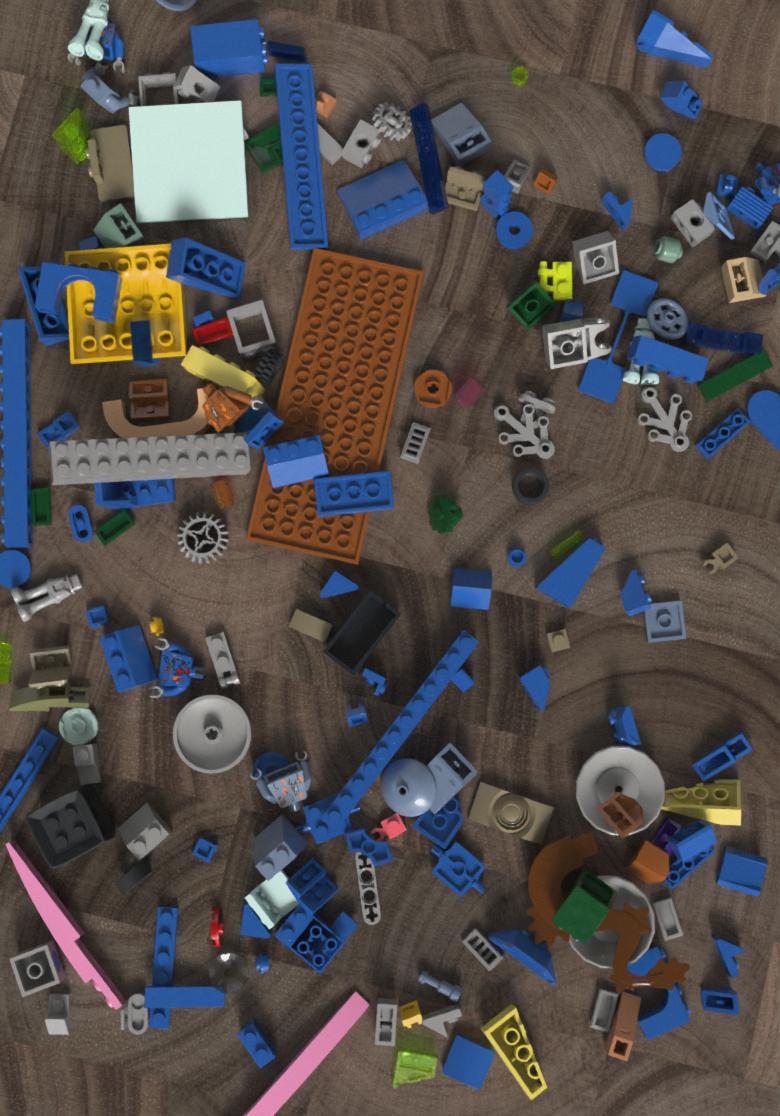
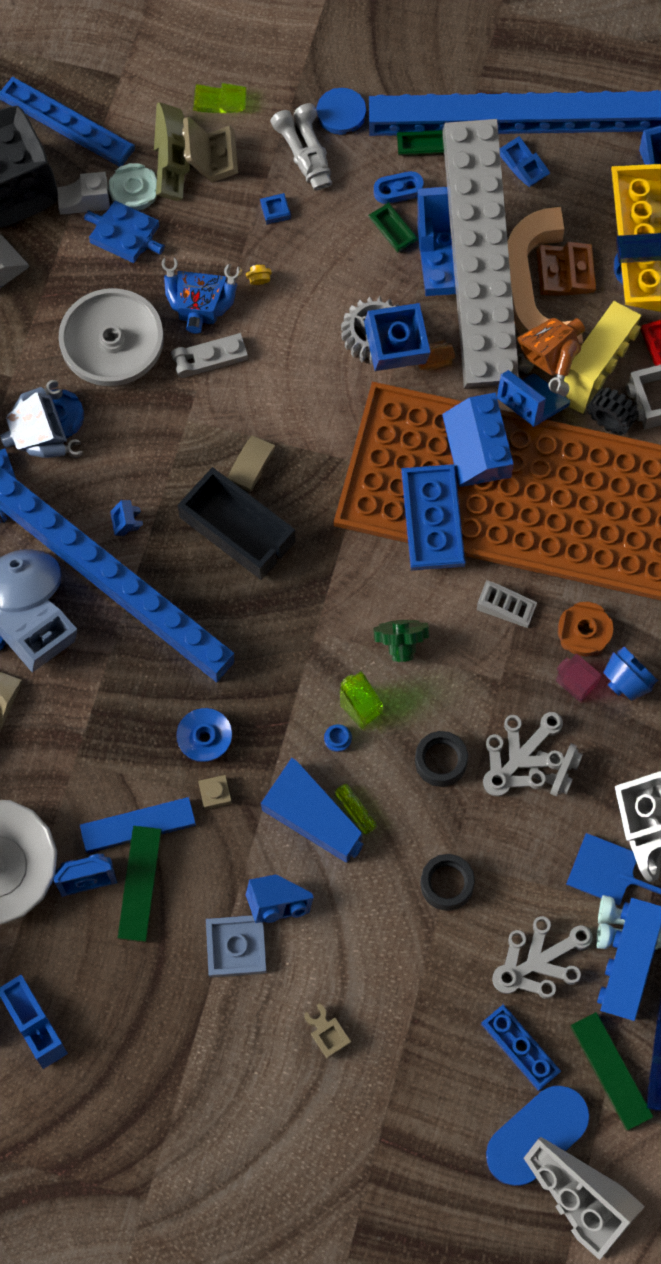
camera: 95 degrees right, 15 degrees down
blue slope [99,625,158,693] -> none
blue slope [320,571,359,598] -> none
blue bracket [362,668,388,696] -> none
blue slope [450,568,492,610] -> none
blue slope [451,669,475,692] -> none
blue slope [519,665,551,711] -> none
none -> blue tile [80,797,196,854]
none -> blue plate [84,201,165,263]
none -> dark green tile [117,826,162,943]
none -> blue dish [177,708,232,762]
none -> clear neon green slope [340,671,383,730]
none -> blue brick [364,303,431,371]
none -> black tyre [420,854,475,911]
none -> blue cone [603,647,658,701]

